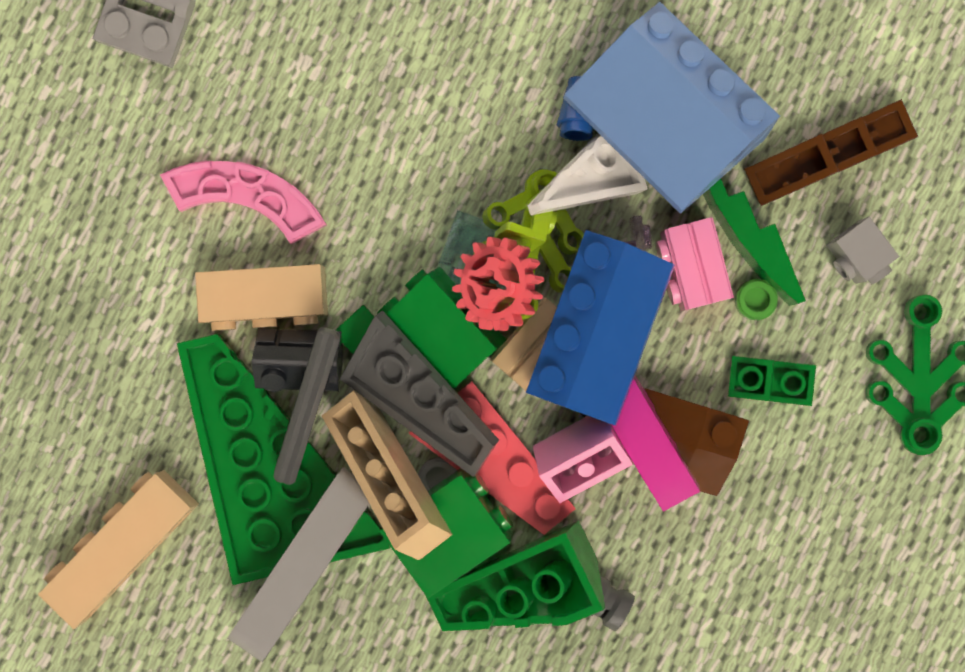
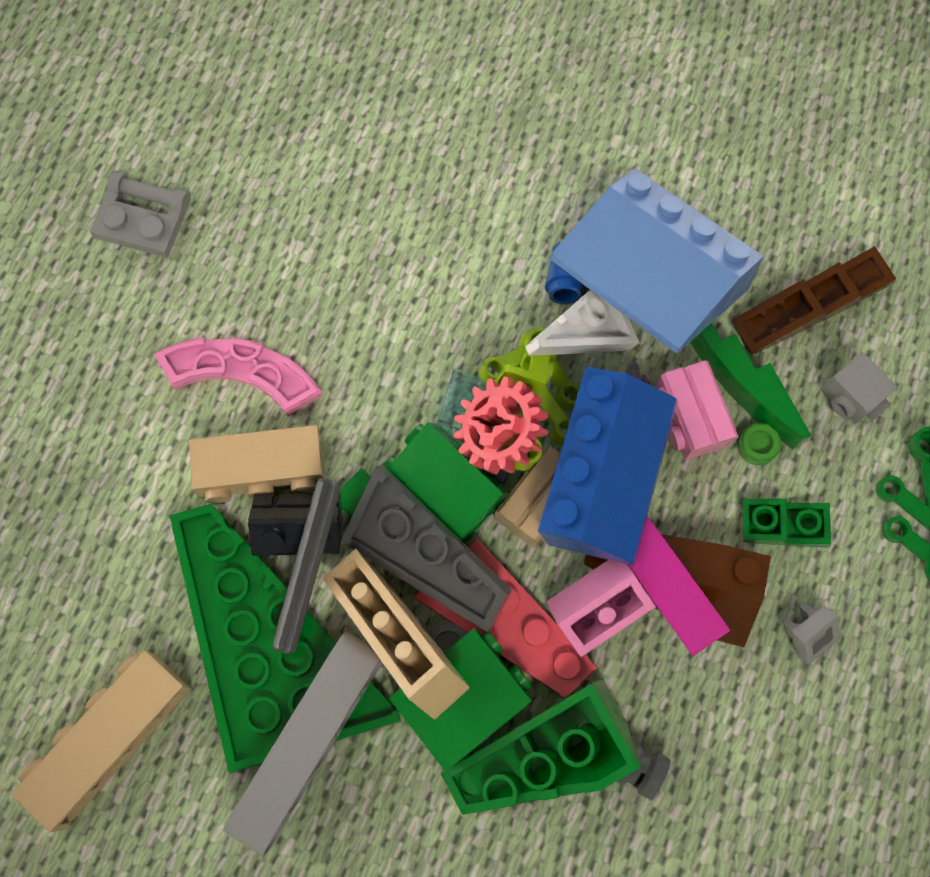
camera: 10 degrees left, 15 degrees down
none -> light grey tile [783,603,840,665]

